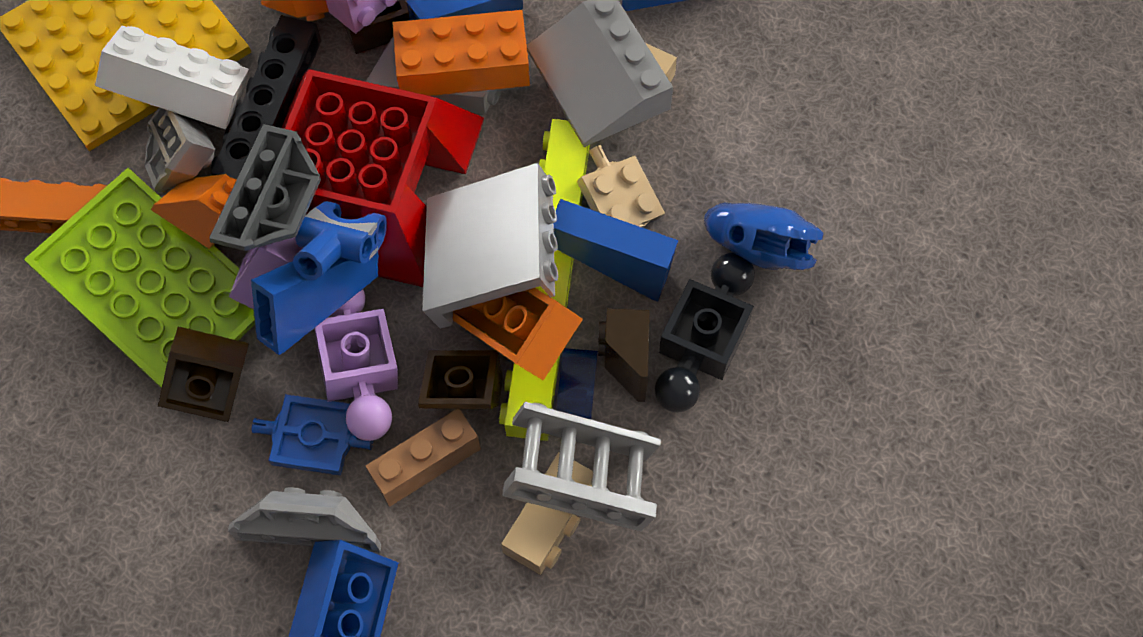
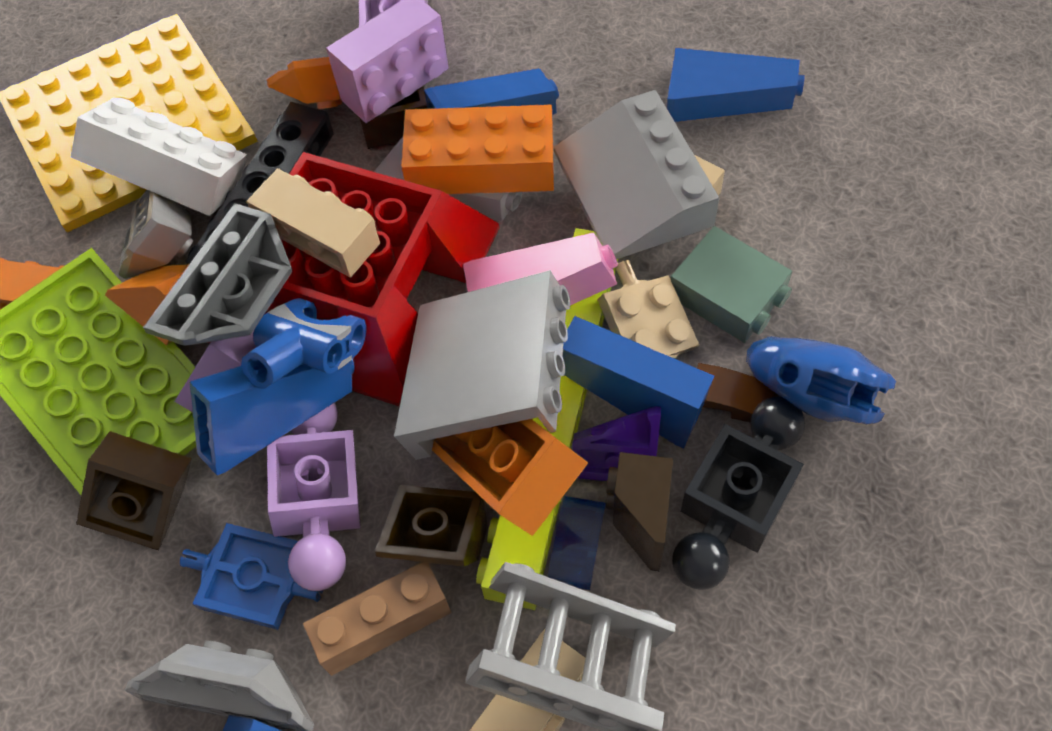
camera: 10 degrees right, 5 degrees down
none -> tan brick [246,168,380,278]
none -> bright pink slope [463,233,618,305]
none -> dark purple wing [572,406,661,481]
none -> sand green brick [670,226,792,343]
none -> reddish brown slope [697,363,778,423]

